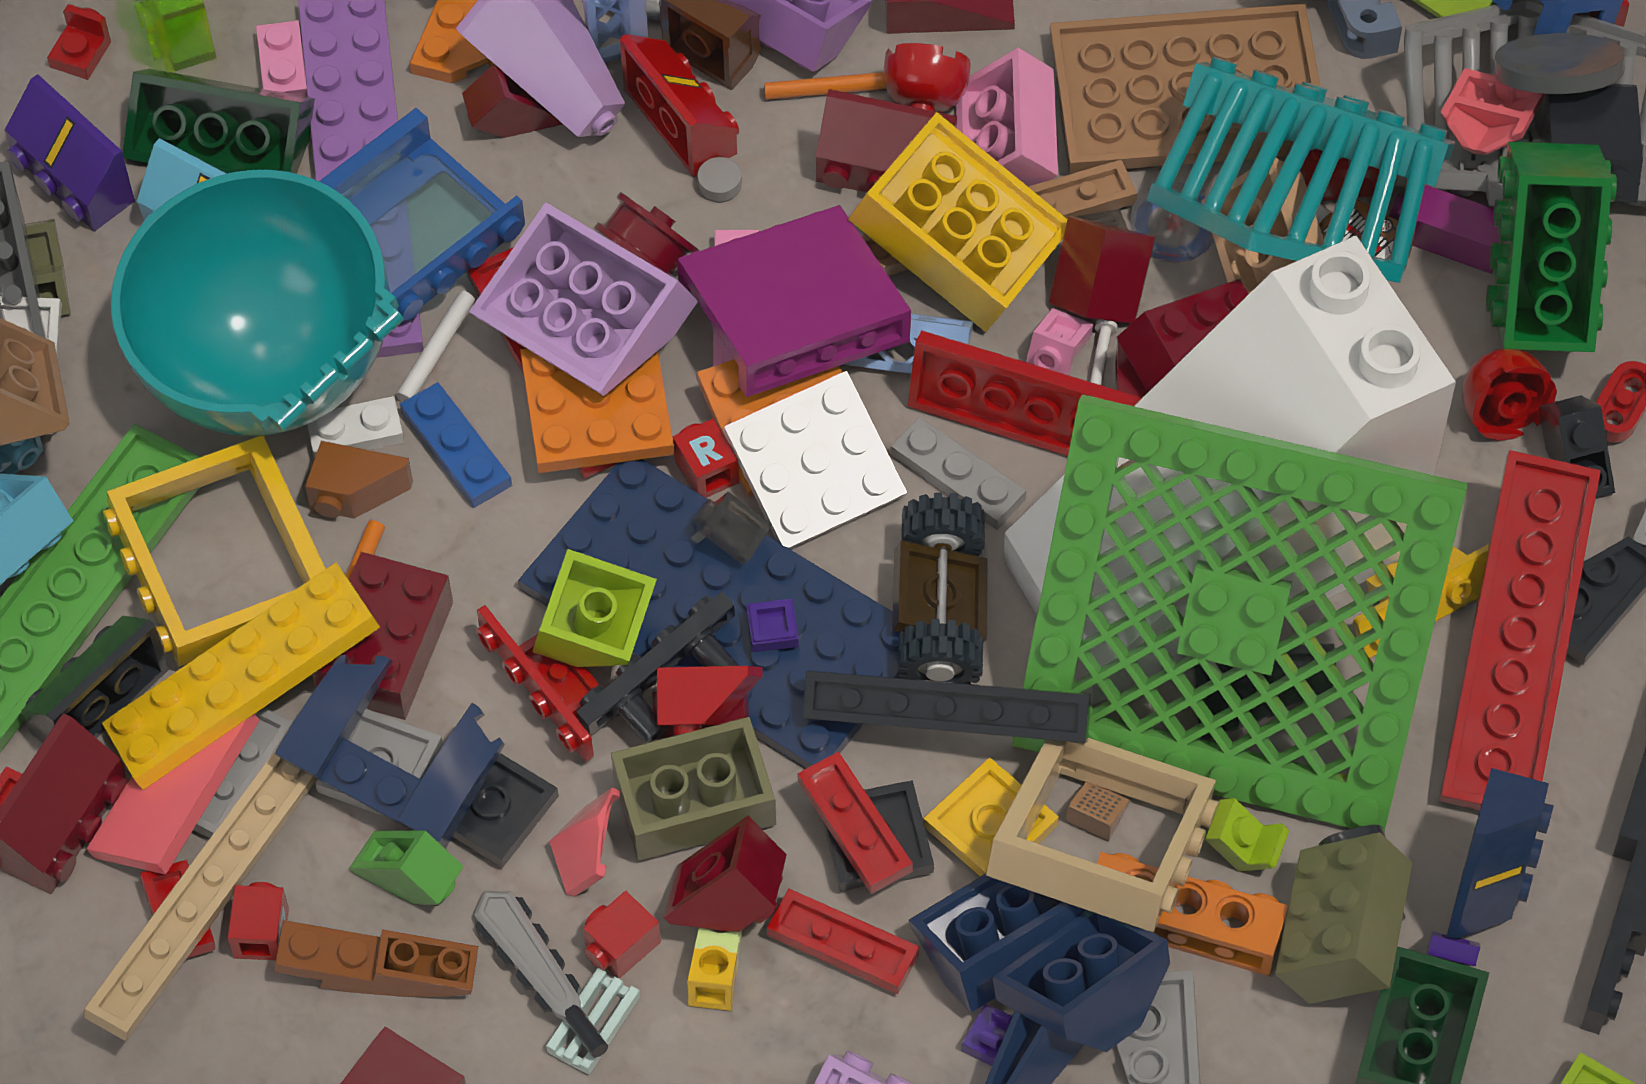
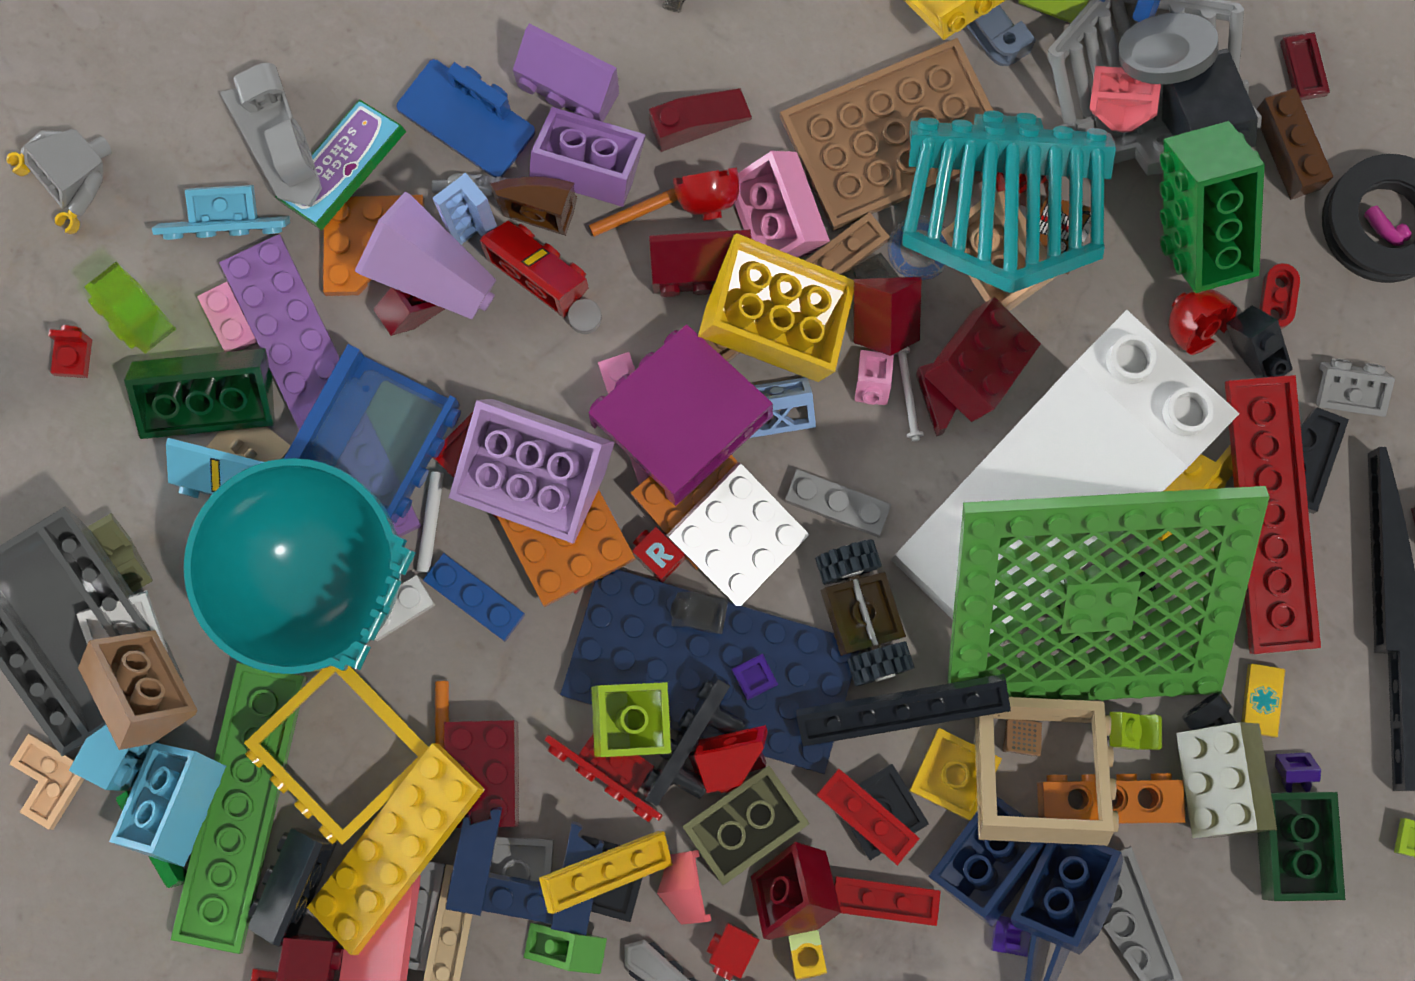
camera: 20 degrees left, 20 degrees up
dark purple slope [4,74,135,232] -> none
dark orange slope [305,441,413,519] -> none
dark red wheel [594,192,699,278] -> none
red plate [907,330,1142,456] -> none
magenta brick [1389,185,1499,274] -> none
dark blue slope [1446,768,1554,939] -> none
none -> yellow tile [539,831,673,914]
none -> yellow tile [1241,664,1285,738]

